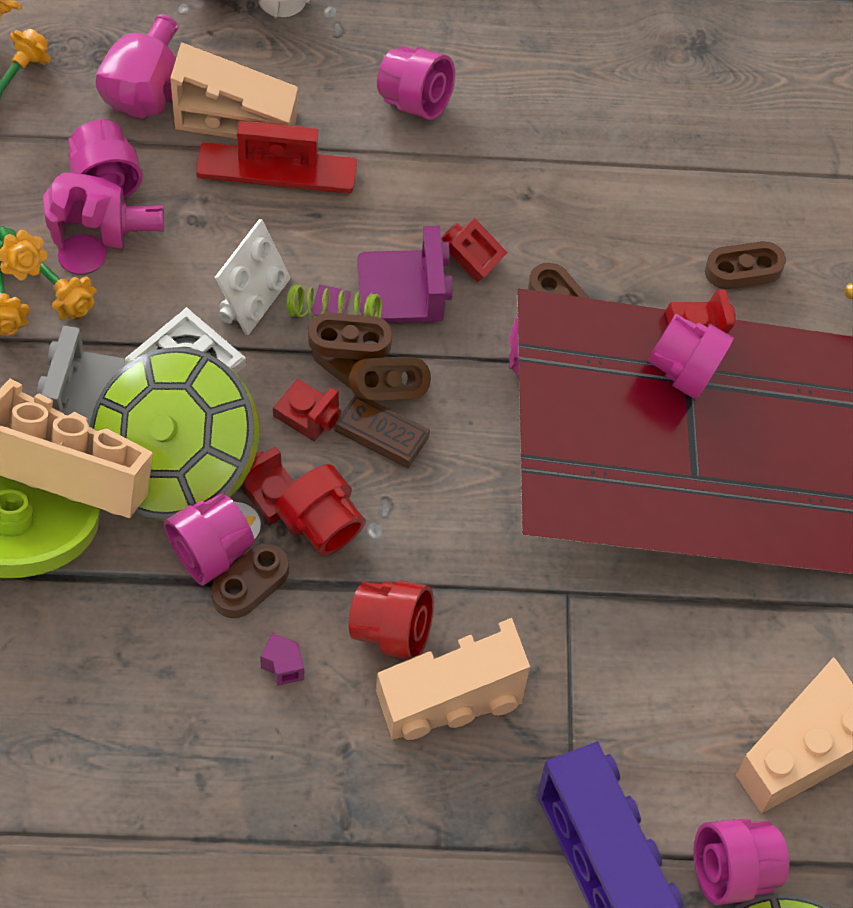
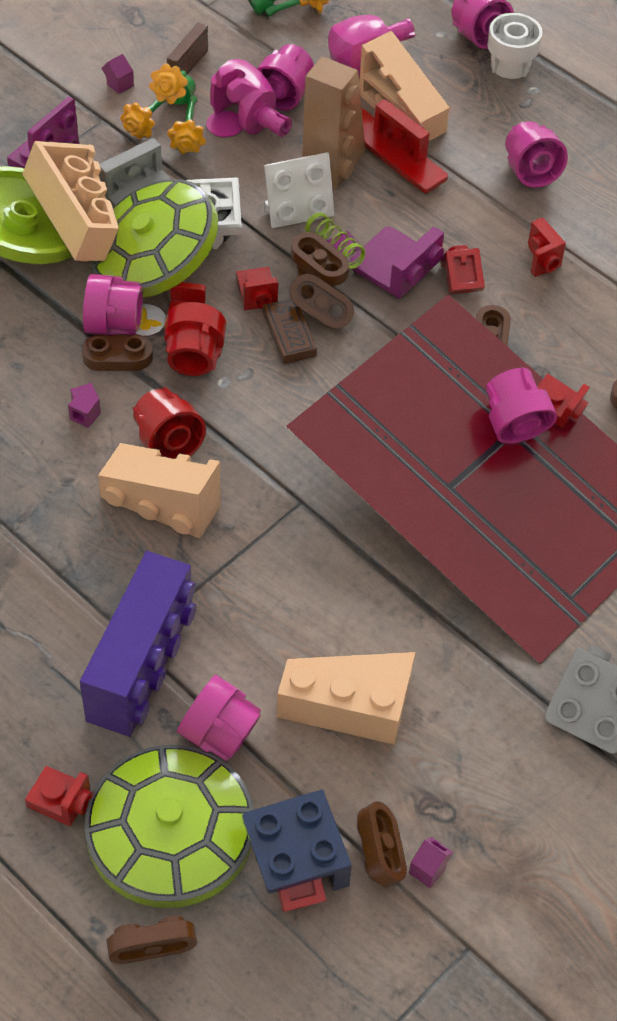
camera: 45 degrees right, 5 degrees down
none -> medium nougat wedge [302,56,365,190]
none -> red bracket [528,217,566,277]

